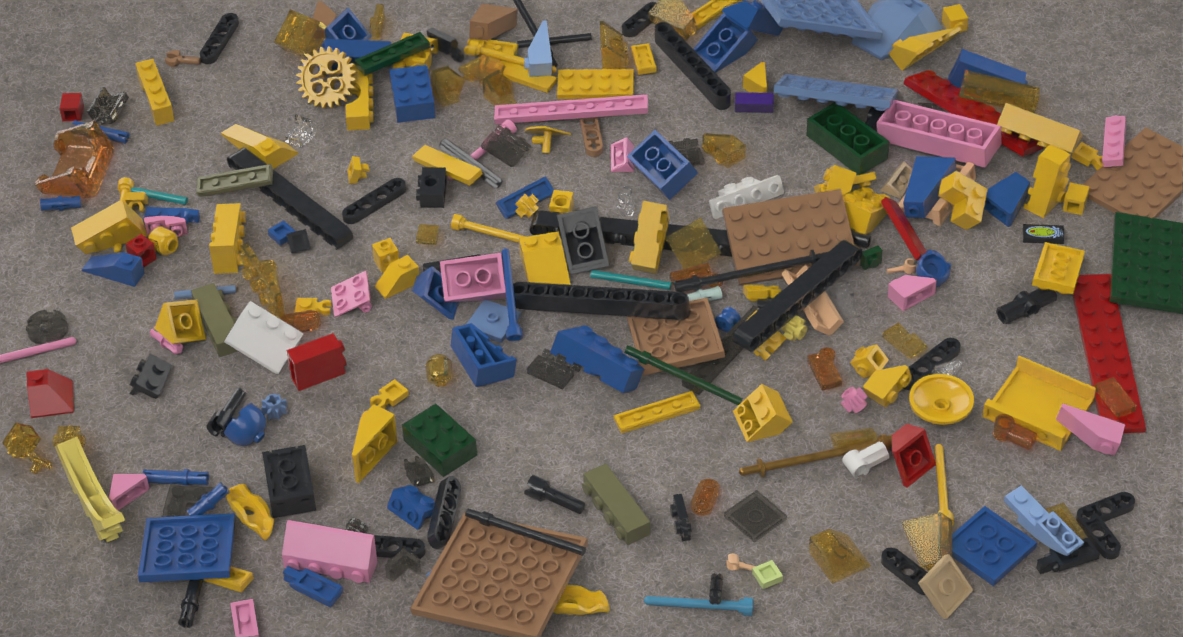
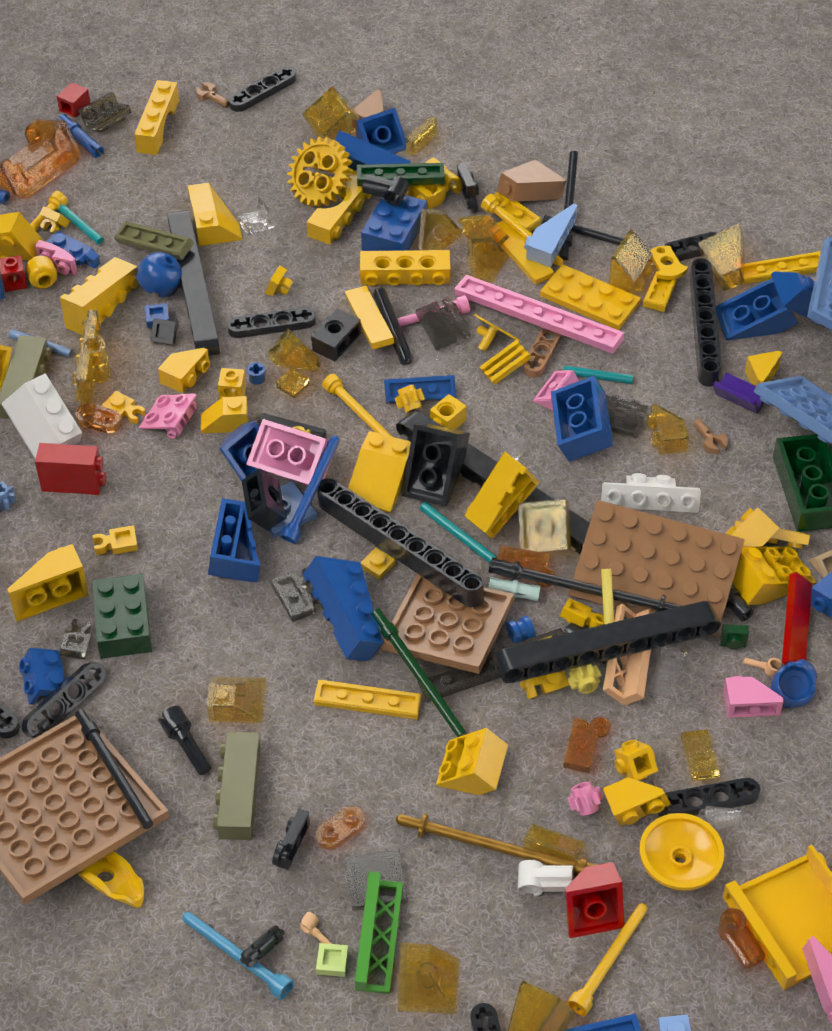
camera: 30 degrees right, 5 degrees up
clear yellow head [425,354,454,387] -> none
none -> blue cylinder [136,252,182,298]
none -> yellow slope [158,348,210,393]
none -> clear yellow slope [207,676,266,723]
none -> black brick [242,469,286,531]
none -> blue axle [247,362,266,385]
none -> clear yellow slope [268,329,322,372]
none -> bright green fence [355,871,403,994]
none -> yellow brick [360,250,450,286]
none -> yellow plate [361,547,395,580]
none -> black piece [362,174,410,206]
none -> yellow tile [480,339,531,385]
none -> teal bar [563,365,634,384]
none -> light yellow bar [601,569,614,624]
none -> yellow piece [649,246,688,280]
none -> medium nougat bar [693,419,728,455]

